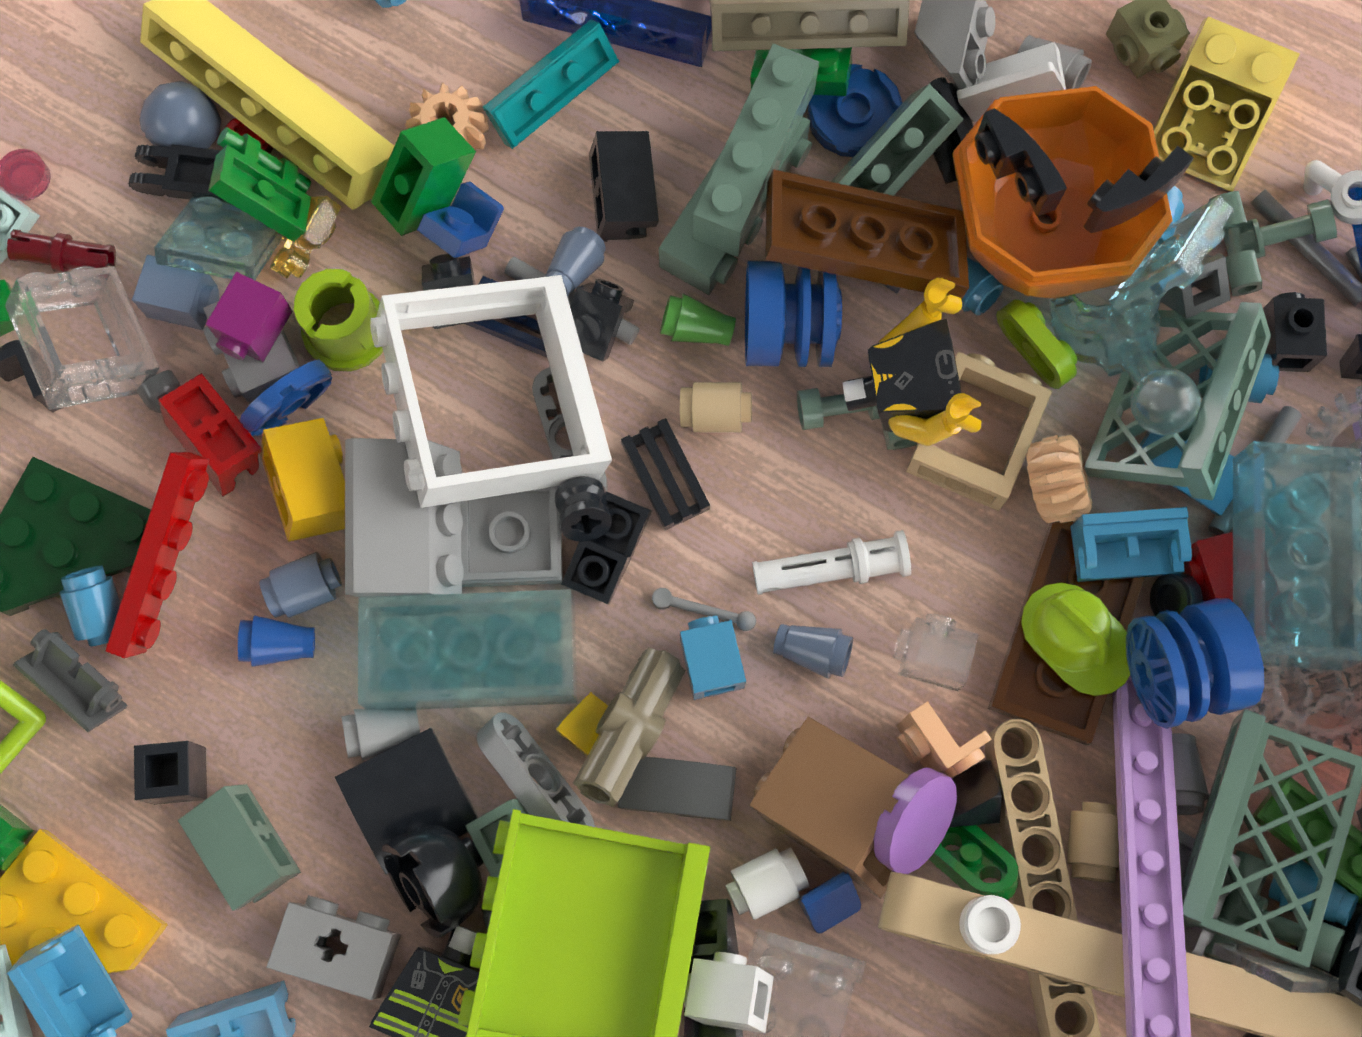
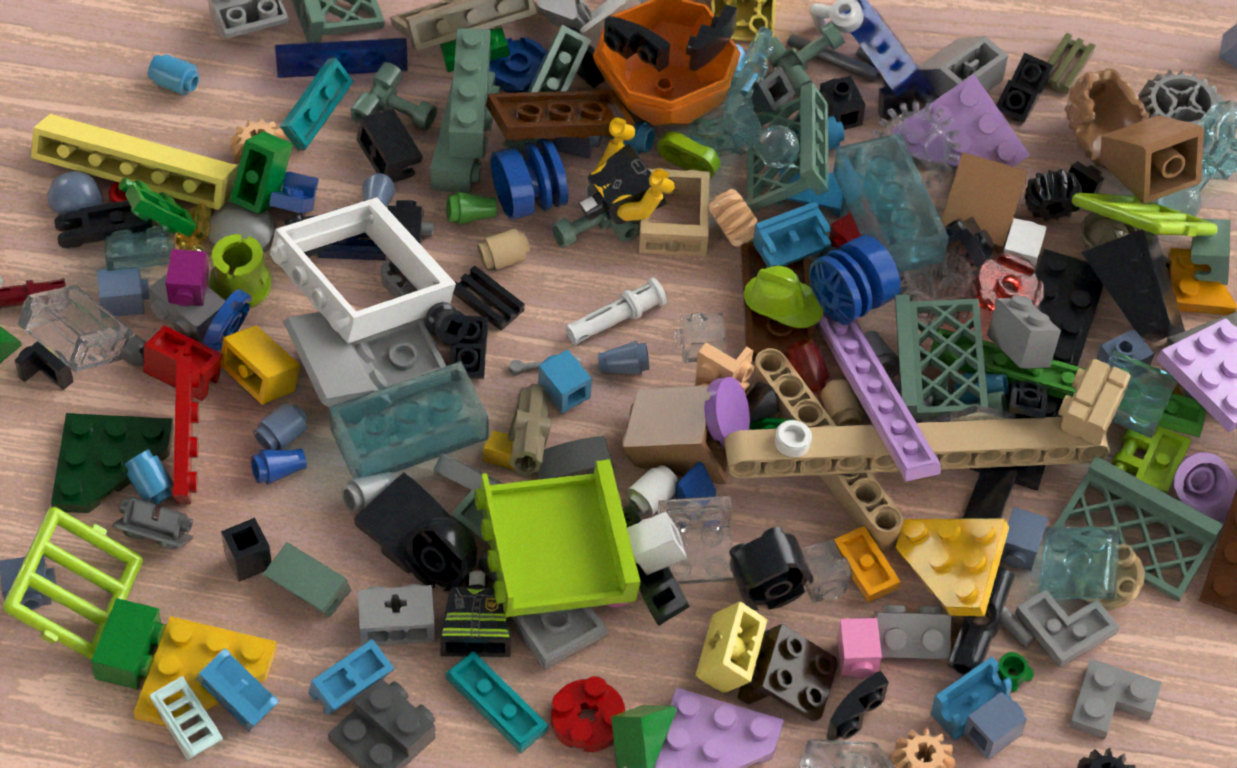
camera: 25 degrees left, 20 degrees down
none -> light grey dish [207,203,275,253]
none -> sand green bar [351,62,437,131]
none -> clear red brick [786,338,830,392]

